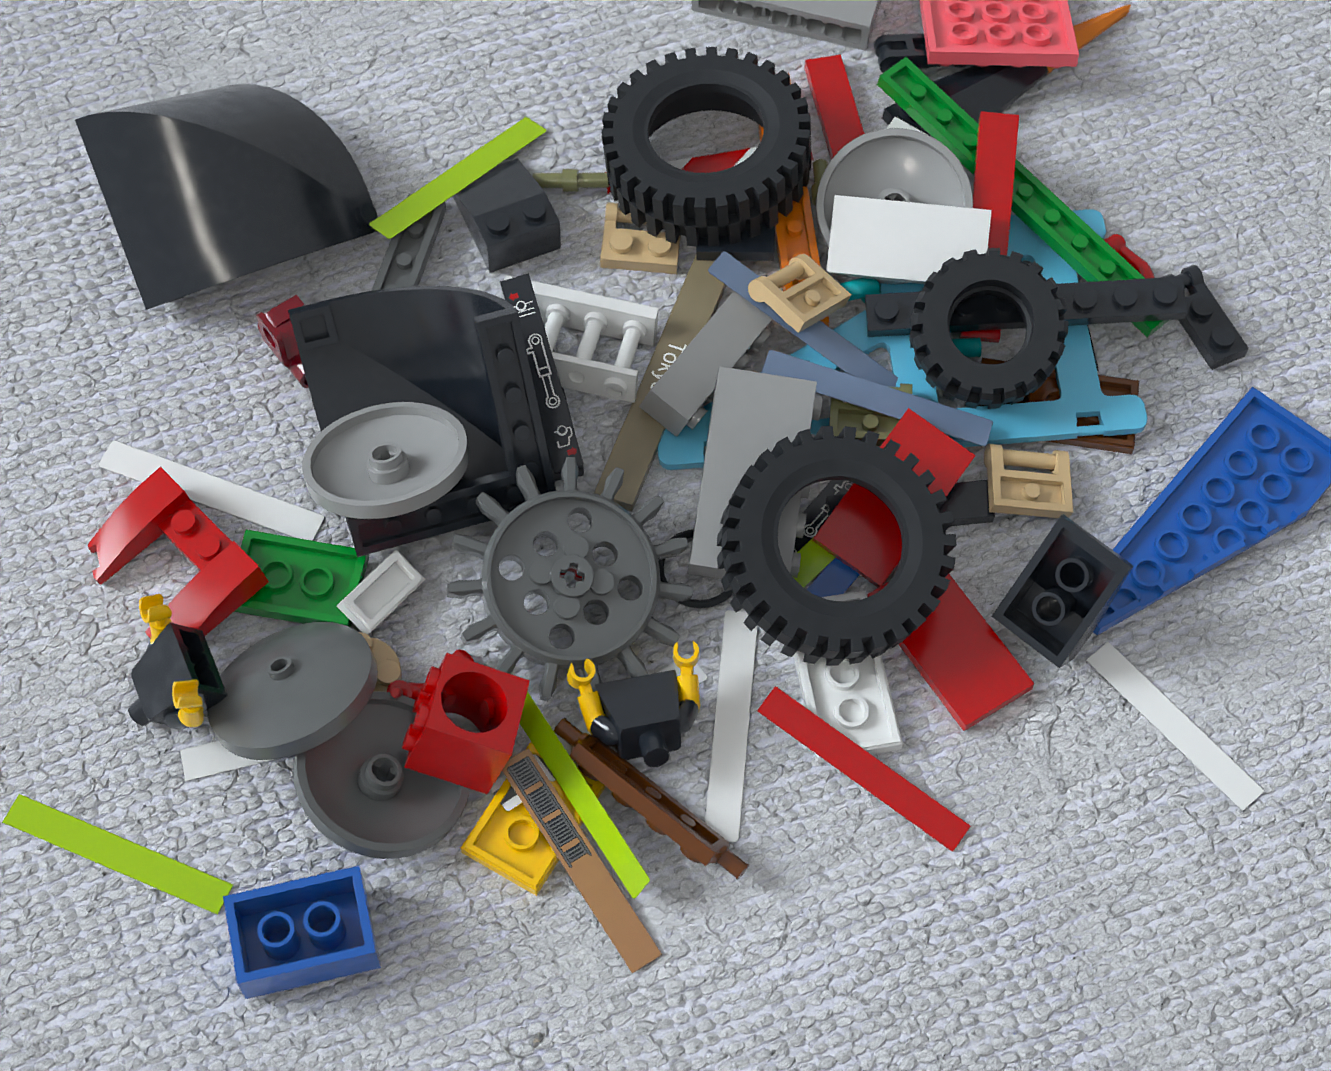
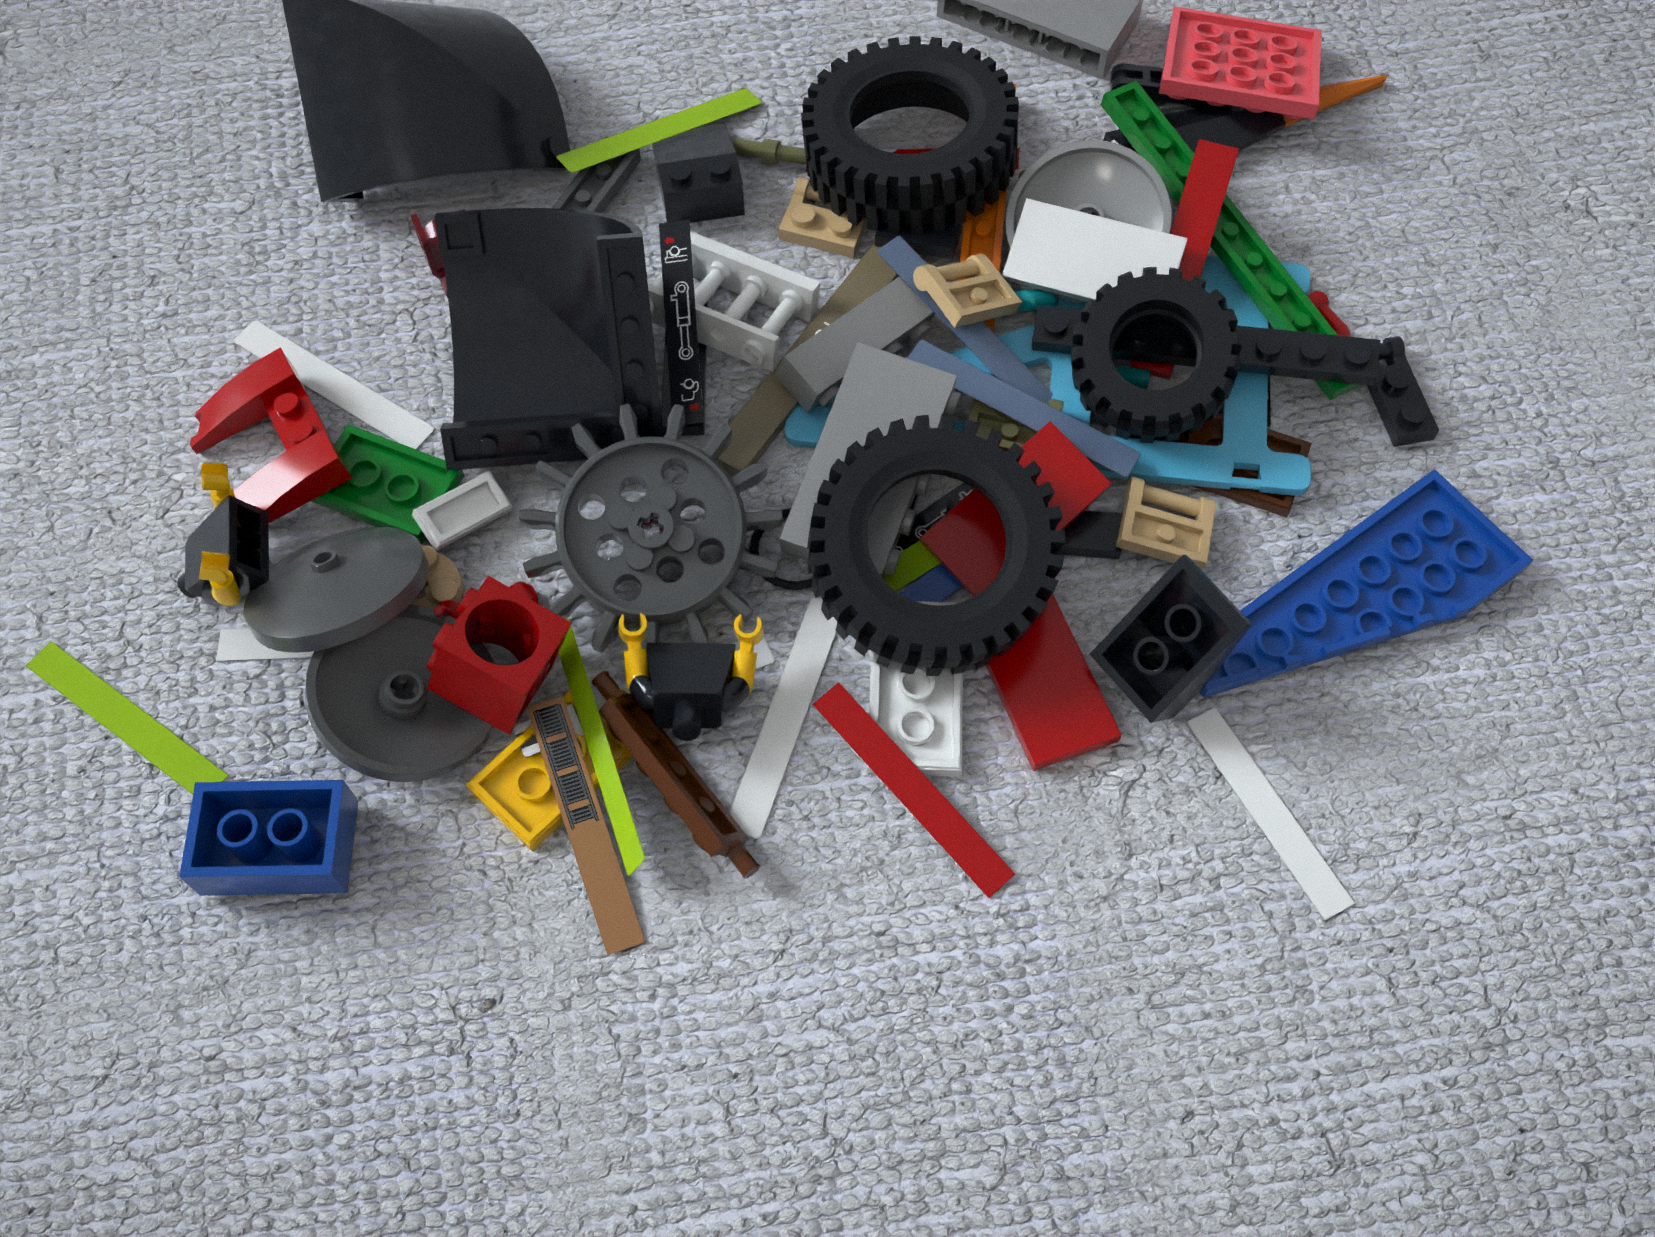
camera: 15 degrees right, 0 degrees up
light grey dish [302,402,470,519] -> none
red tile [804,54,865,160] -> none

